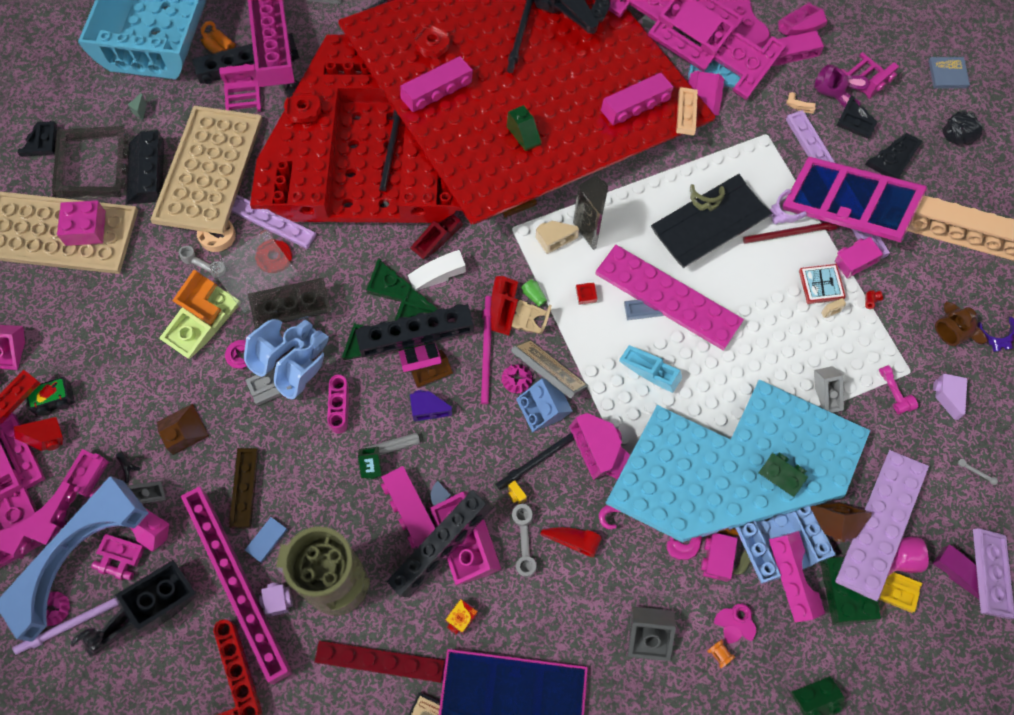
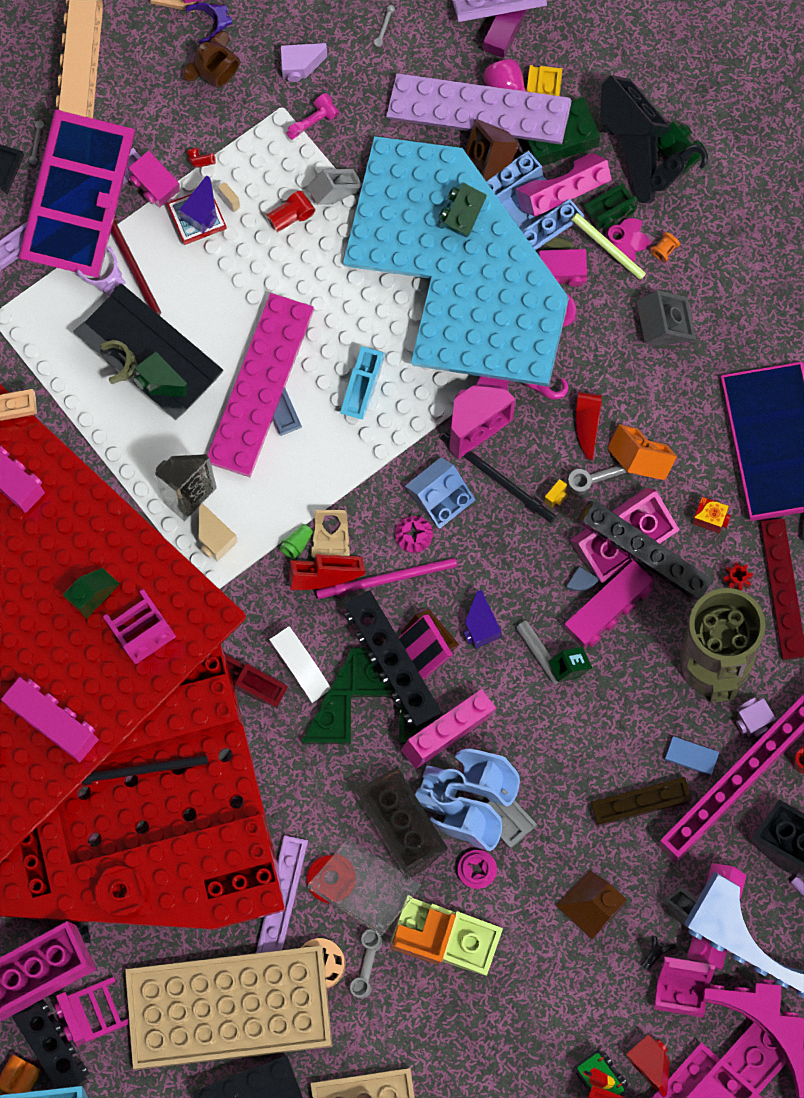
camera: 100 degrees left, 5 degrees up
dark pink plate [91,534,145,581] -> none
dark pink beam [327,375,349,434] -> none
tile [511,339,589,398] -> none
red plate [575,282,598,305] -> none
none -> dark pink plate [103,589,176,664]
none -> dark green slope [134,352,187,397]
none -> dark purple slope [179,175,217,234]
none -> red piece [266,191,316,233]
none -> dark pink brick [401,689,496,769]
none -> yellowish green bar [571,213,646,280]
none -> dark green bracket [583,183,638,230]
none -> black slope [600,75,708,204]
none -> orange panel [608,424,677,480]
none -> red gear [723,562,753,591]

